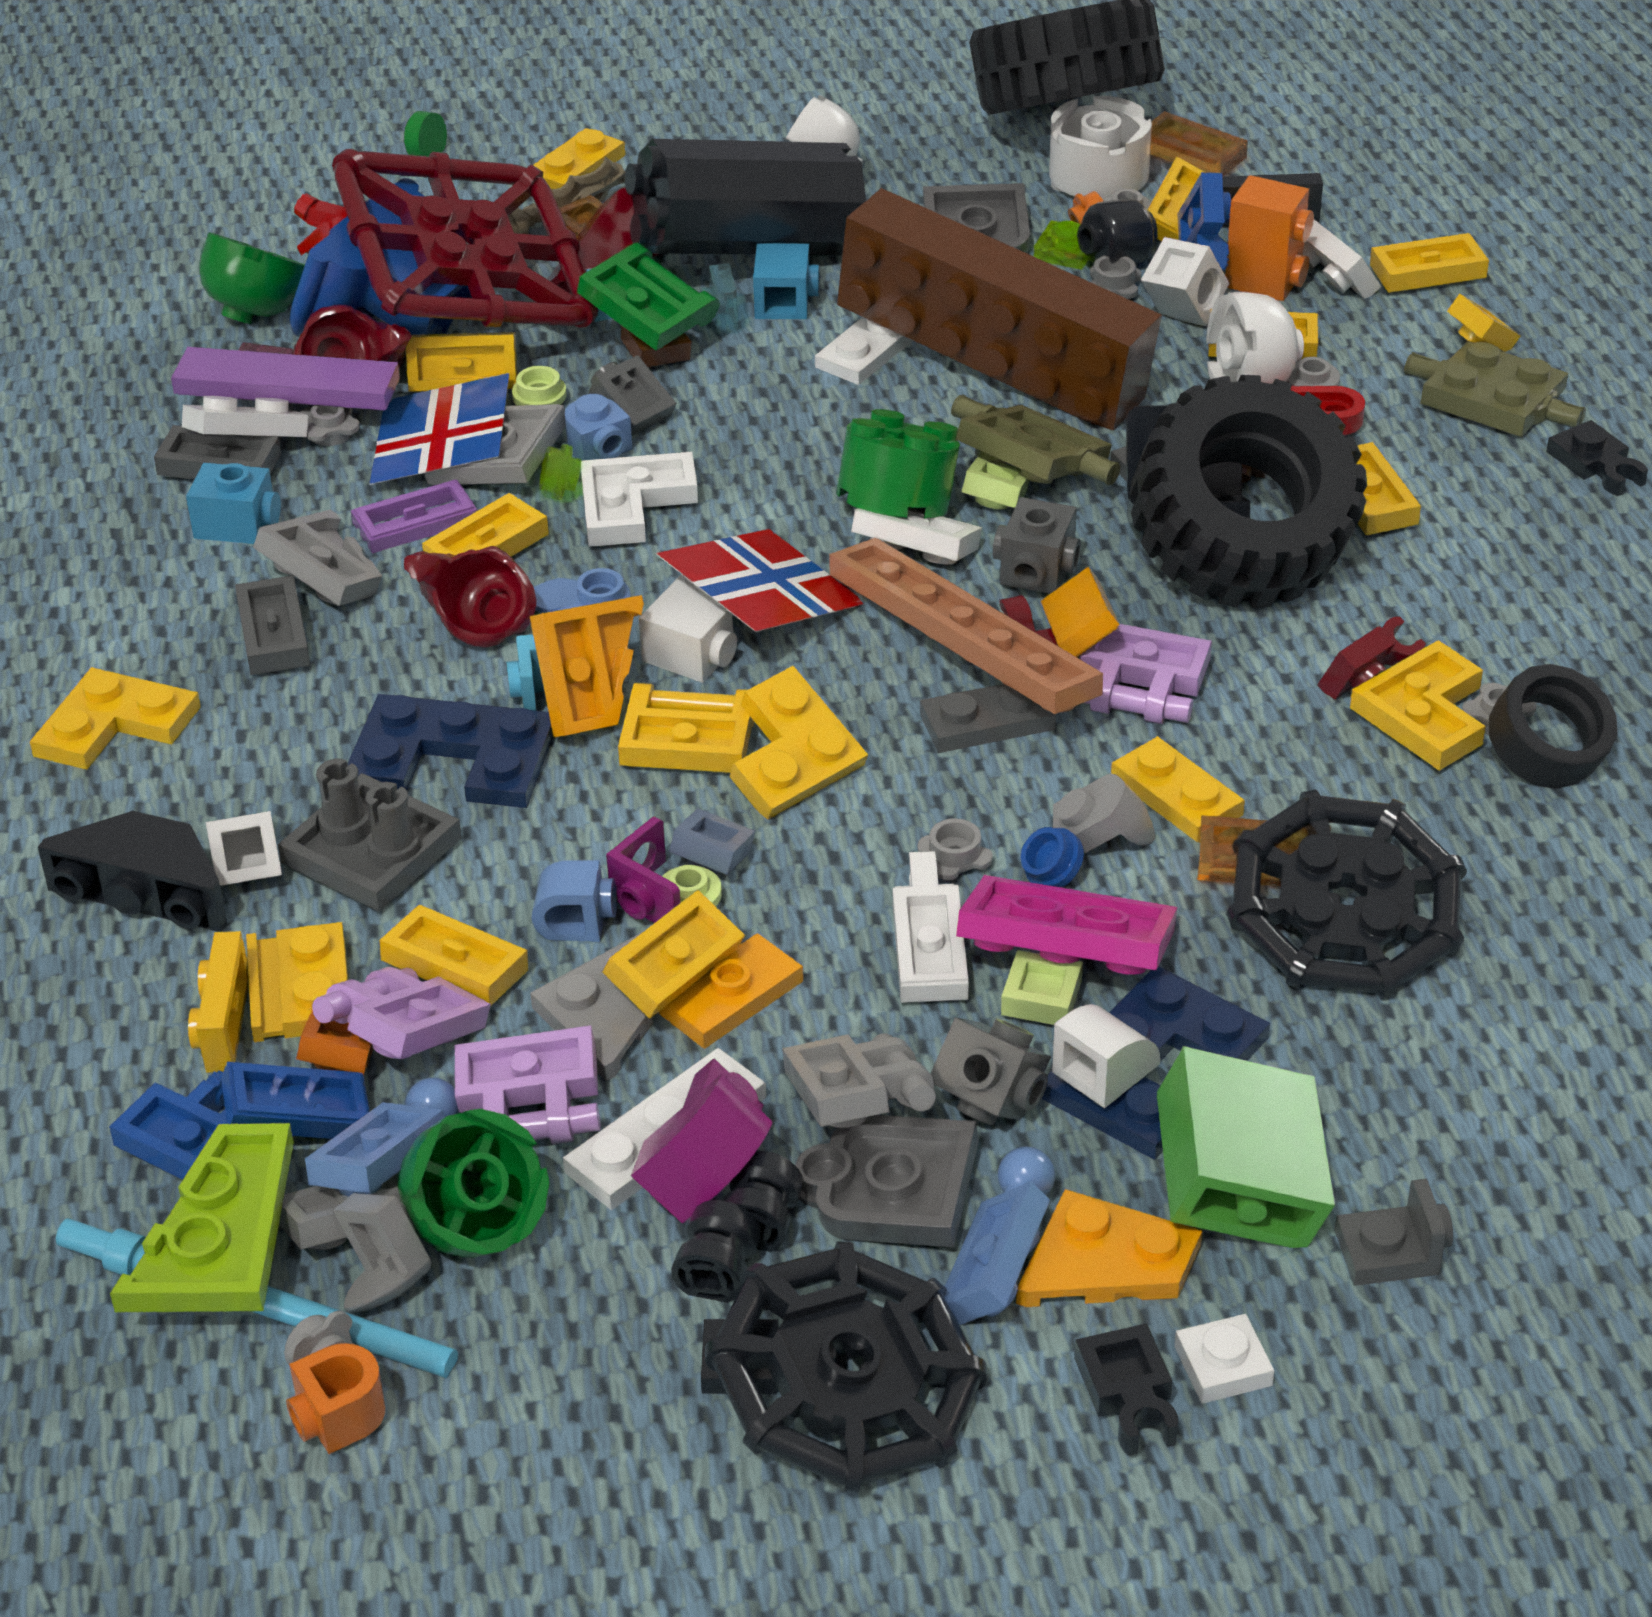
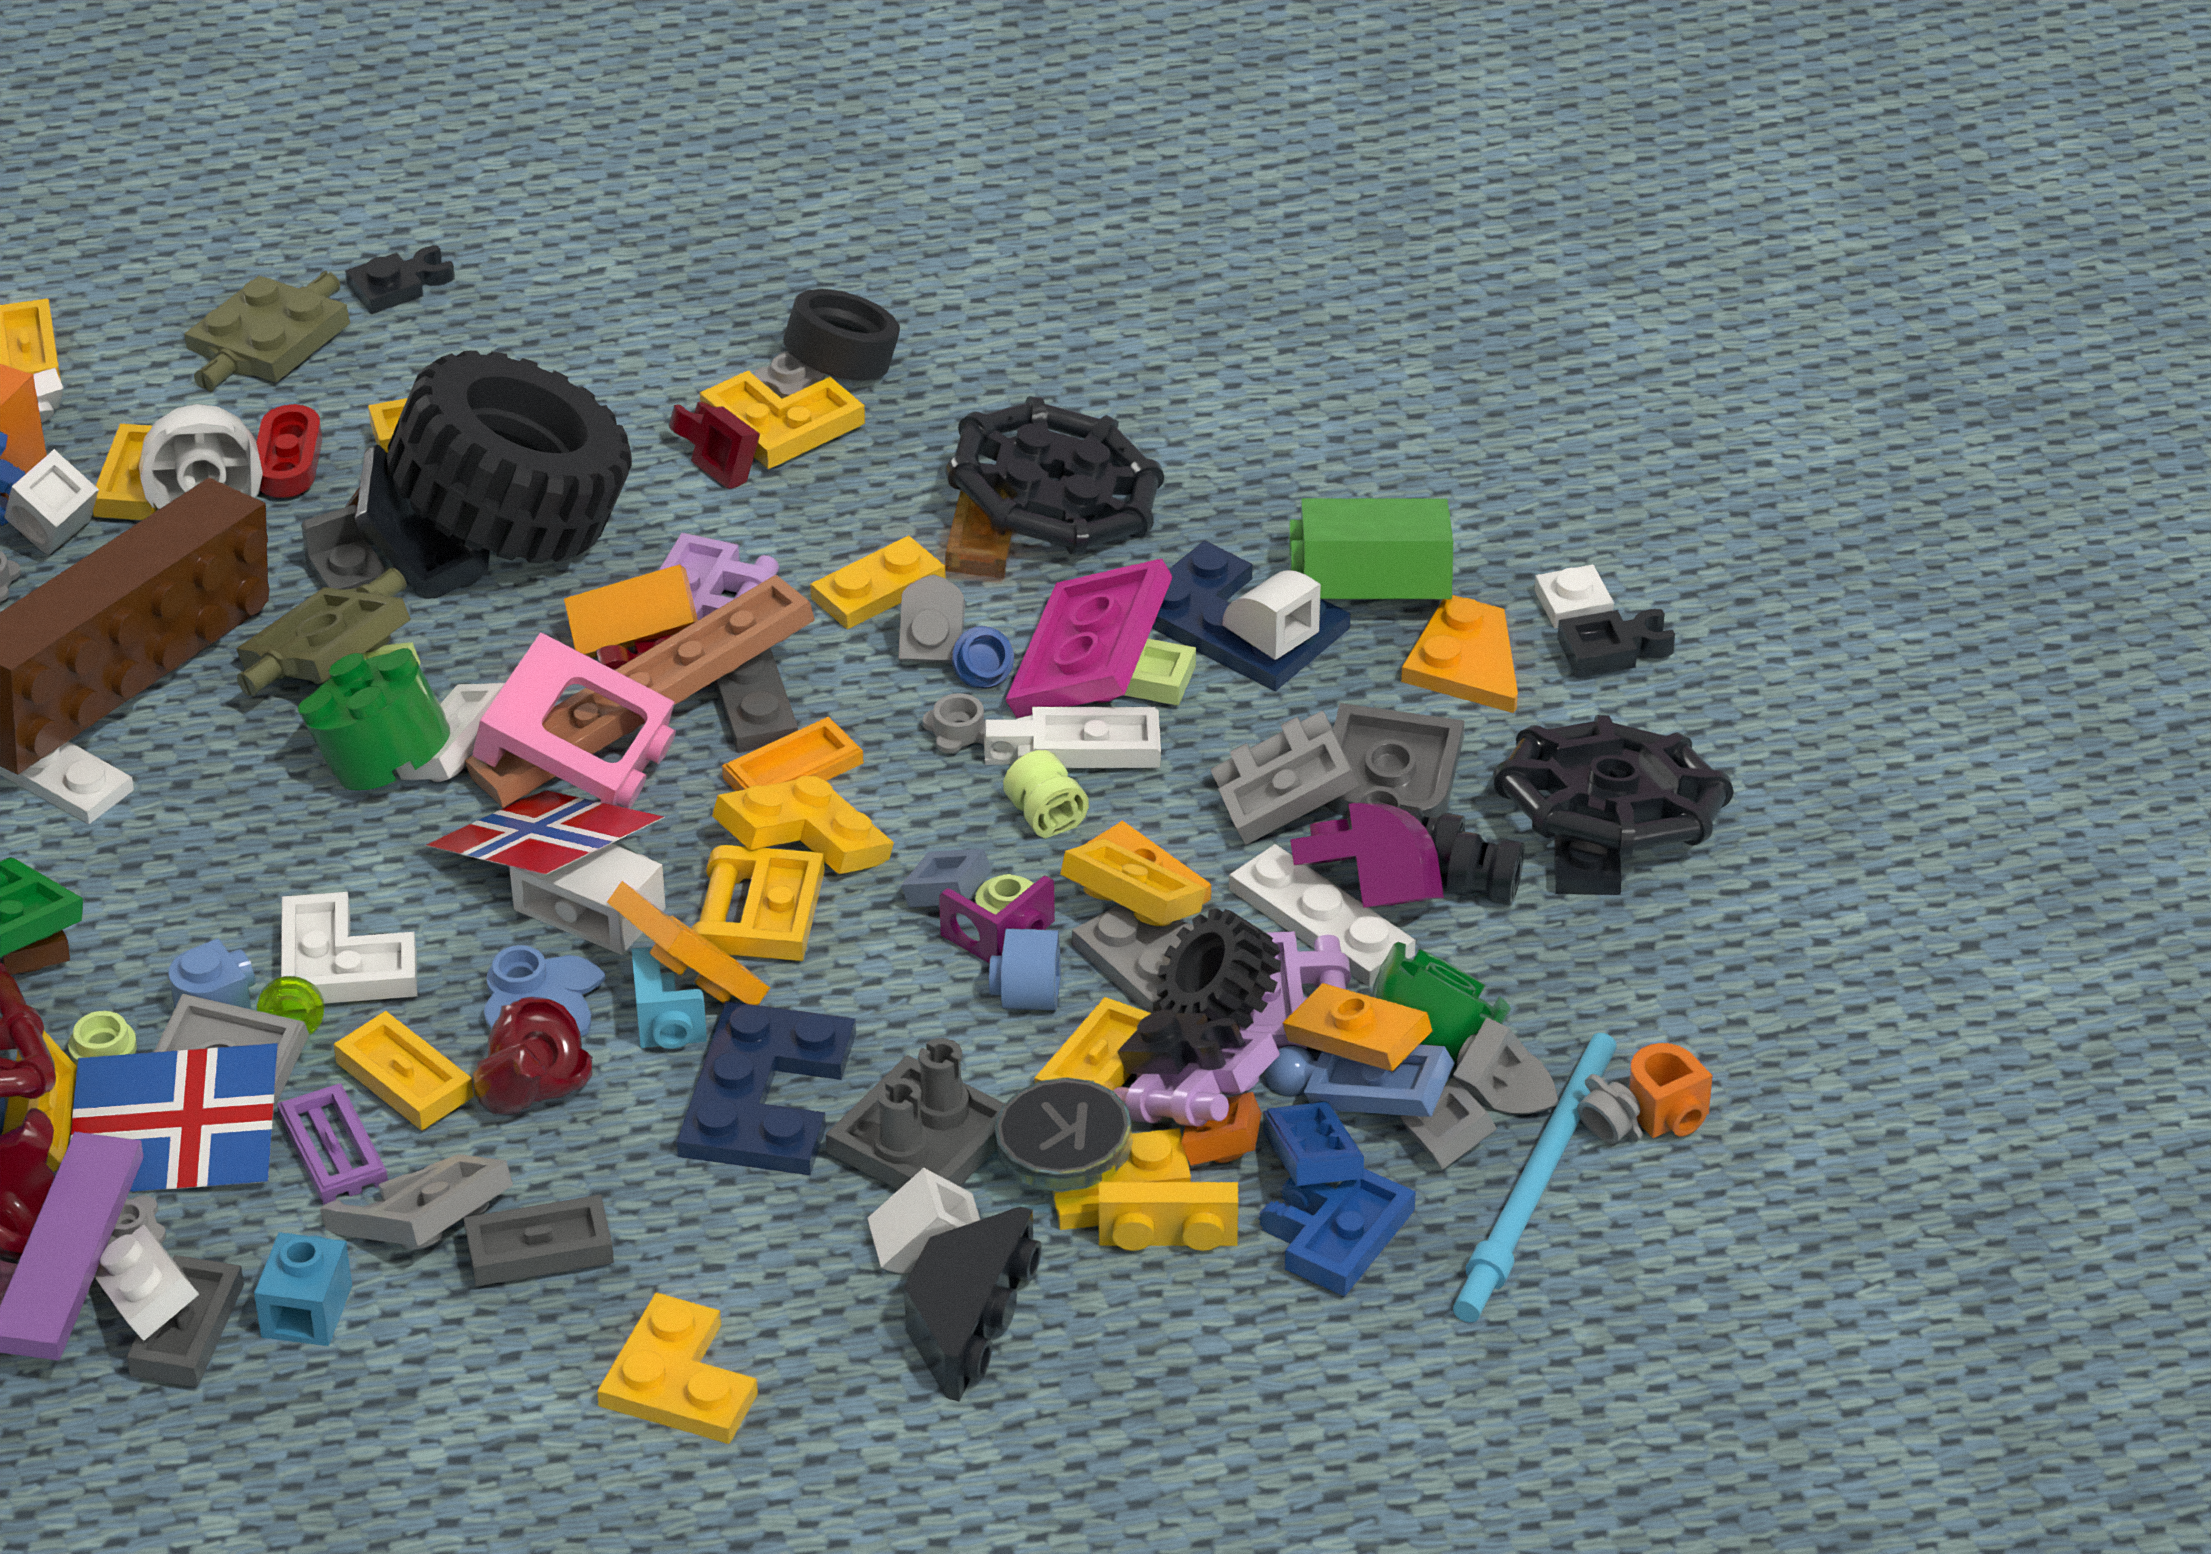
camera: 90 degrees left, 0 degrees up
lime wing [110,1123,294,1313] -> none
dark grey bracket [588,355,677,435] -> none
dark grey brick [930,1017,1051,1125] -> none
medium blue plate [944,1146,1055,1325] -> none
dark grey brick [993,497,1081,594] -> none
dark grey bracket [1334,1179,1453,1286] -> none
yellow plate [1447,294,1521,352] -> none
none -> bright pink window [472,632,676,809]
none -> light orange tile [722,717,864,791]
none -> tile [994,1077,1133,1192]
none -> yellowish green wheel [1003,750,1089,839]
none -> black plate [1117,1010,1245,1074]
none -> black tyre [1156,908,1281,1029]
none -> light orange plate [1282,983,1432,1071]

